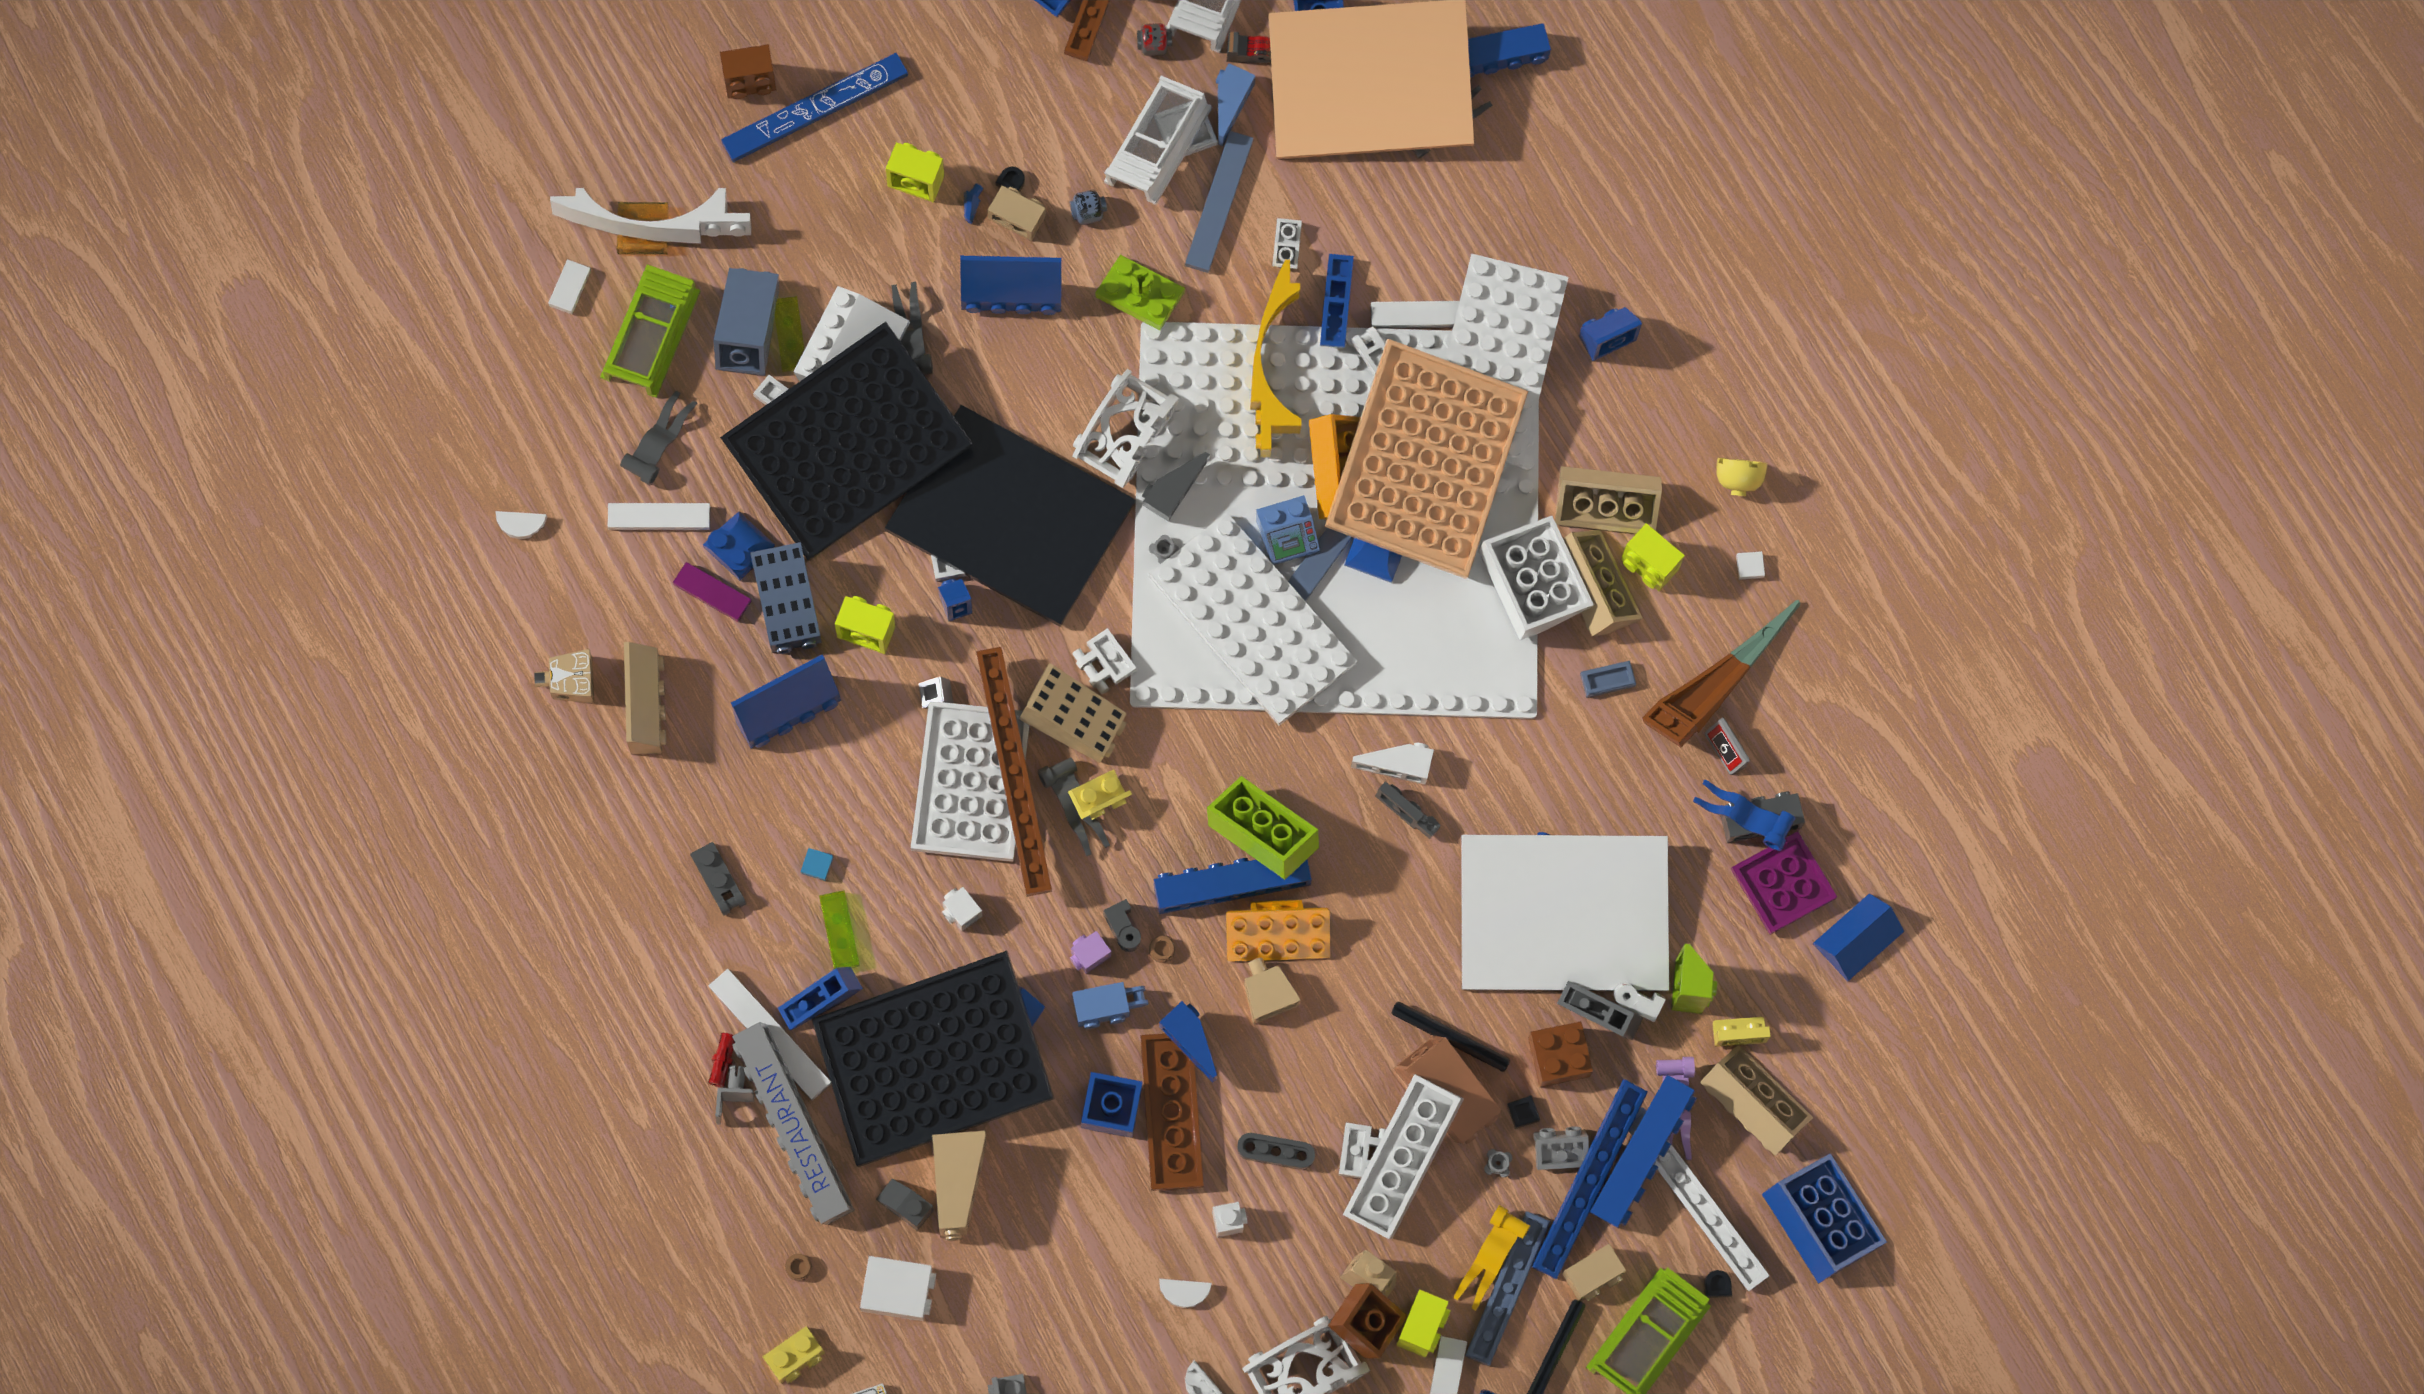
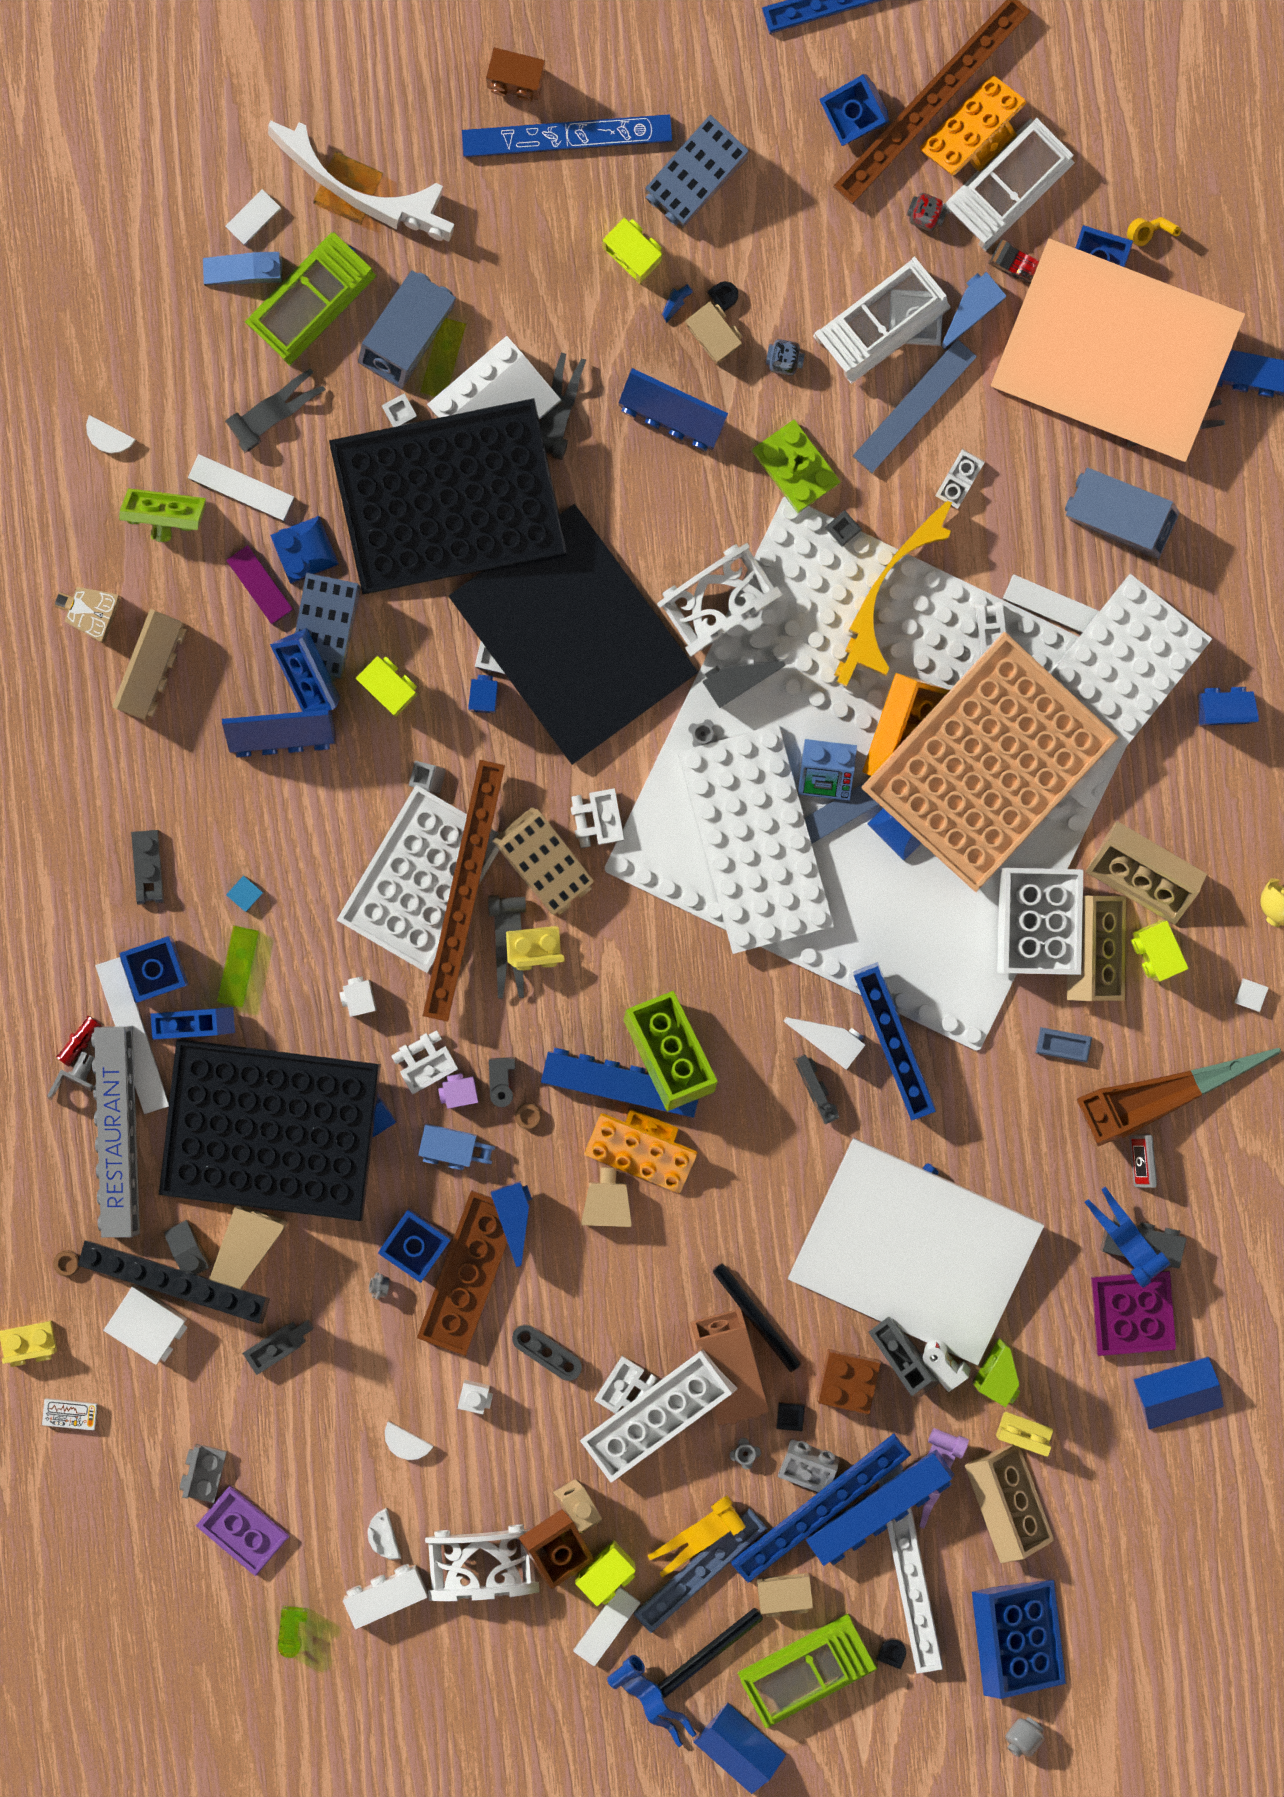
camera: 30 degrees right, 15 degrees up
blue slope [1320,254,1354,348] -> none
none -> black plate [78,1240,270,1324]
none -> lime plate [119,488,206,542]
none -> blue brick [119,936,189,1003]
none -> medium blue slope [203,252,283,285]
none -> dark grey hinge [242,1319,314,1375]
none -> blue slope [270,628,341,712]
none -> light grey plate [369,1272,389,1300]
none -> white plate [391,1030,458,1095]
none -> sand blue slope [645,115,749,228]
none -> dark grey tile [825,510,862,547]
none -> blue brick [853,962,936,1121]
none -> light grey head [1005,1717,1044,1757]
none -> sand blue slope [1065,467,1180,560]

